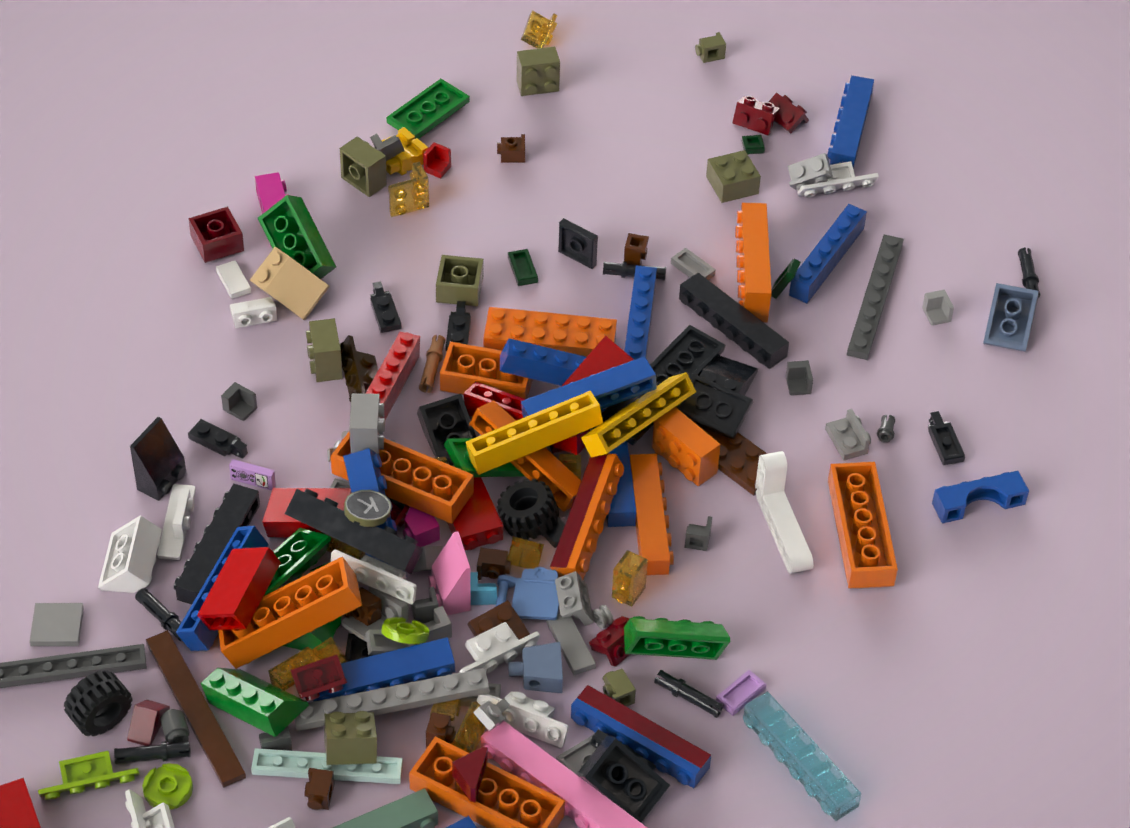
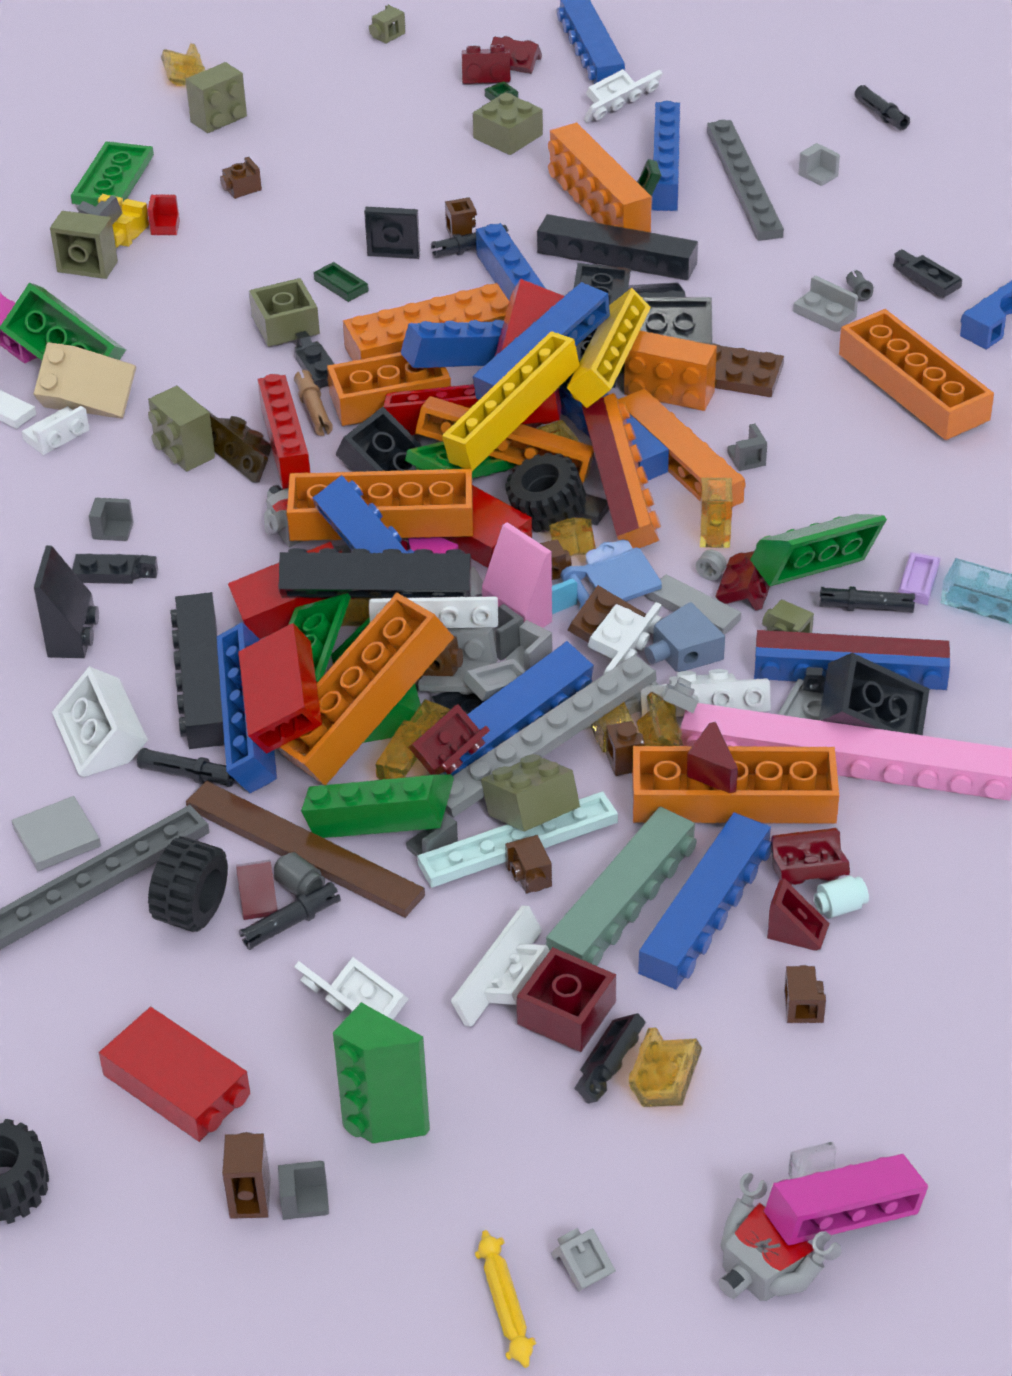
camera: 25 degrees left, 5 degrees down
lime bracket [38,750,139,800] -> none
lime tile [142,763,193,810] -> none
white bracket [157,484,196,560] -> none
lavender tile [229,459,276,490] -> none
tile [344,490,391,527] -> none
light grey brick [349,394,385,454] -> none
black hinge [370,281,402,333] -> none
lime tile [381,617,429,644] -> none
clear yellow bracket [388,162,429,217] -> none
light grey bracket [555,571,594,626] -> none
light grey tile [671,248,716,280] -> none
white beam [755,451,814,574] -> none
dark grey panel [785,360,813,395] -> none
light grey bracket [788,153,833,191] -> none
sand blue slope [983,283,1039,352] -> none

